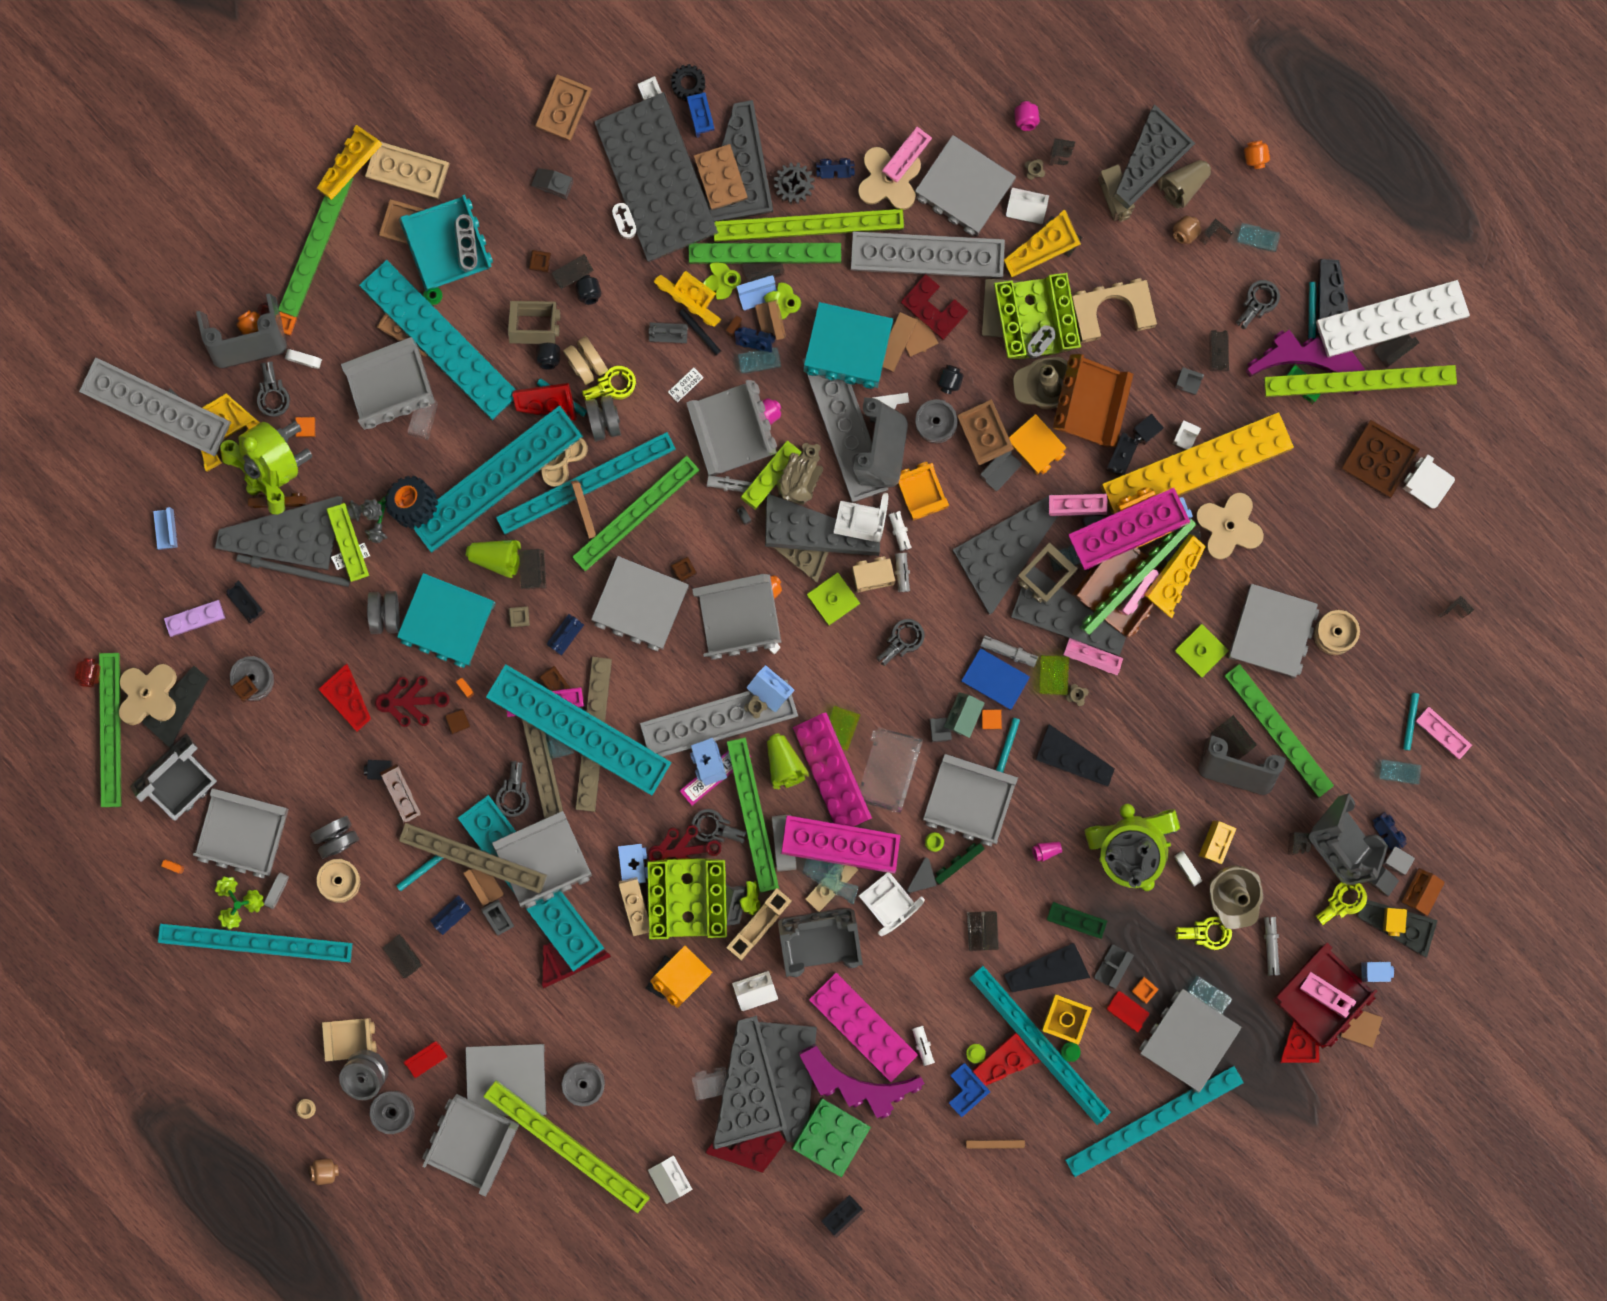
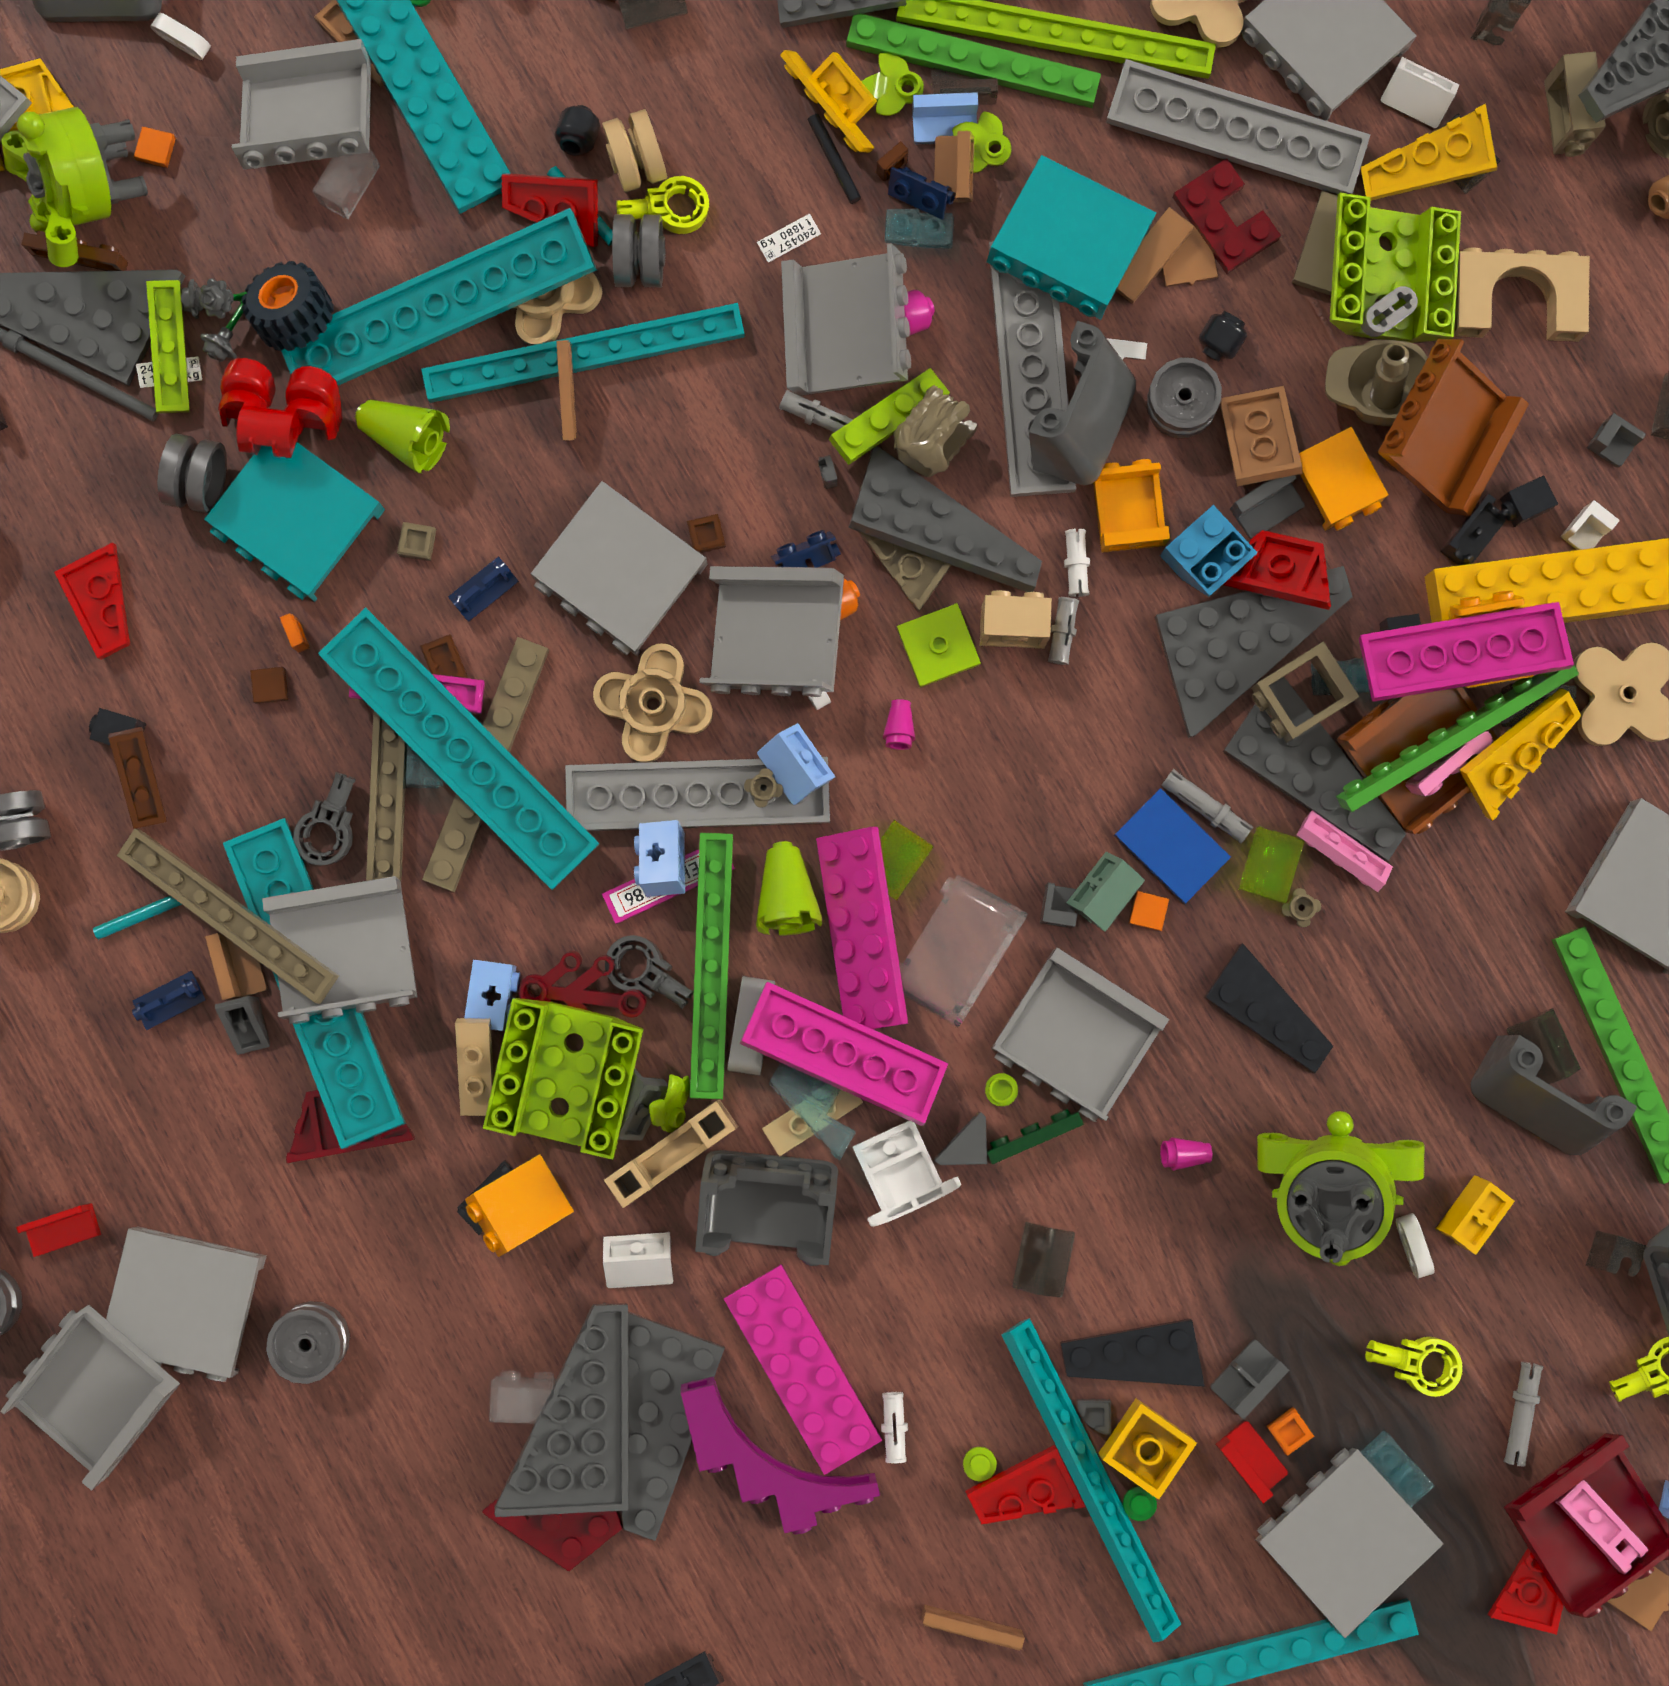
camera: 15 degrees right, 0 degrees up
dark grey pin [257,362,290,417] -> none
dark red plant [375,676,450,727] -> none
clear smoke panel [383,934,424,978] -> none
lime plate [483,1080,650,1213] -> none
dark tan window [508,301,560,344] -> none
clear smoke hinge [519,549,547,590] -> none
bright green plate [573,456,700,572] -> none
black head [575,275,602,305] -> none
white panel [648,1155,693,1204] -> none
dark grey hinge [649,323,688,343] -> none
green plate [792,1098,871,1178] -> none
dark tan plate [801,443,821,462] -> none
white piece [834,493,889,542] -> none
dark grey pin [876,619,925,666] -> none
blue plate [949,1063,990,1118] -> none
teal bar [996,718,1020,773] -> none
dark tan plate [1025,159,1045,180] -> none
dark green plate [1046,902,1108,939] -> none
bright pink plate [1049,494,1107,516] -> none
lime plate [1175,624,1229,678] -> none
dark tan piece [1209,865,1263,929] -> none
none -> red piece [218,358,343,458]
none -> tan plant [593,644,713,763]
none -> dark blue hinge [771,530,841,568]
none -> dark pink cone [883,699,915,750]
none -> dark grey tile [1076,1399,1111,1435]
none -> dark azure slope [1160,505,1258,597]
none -> red wing [1223,530,1331,610]

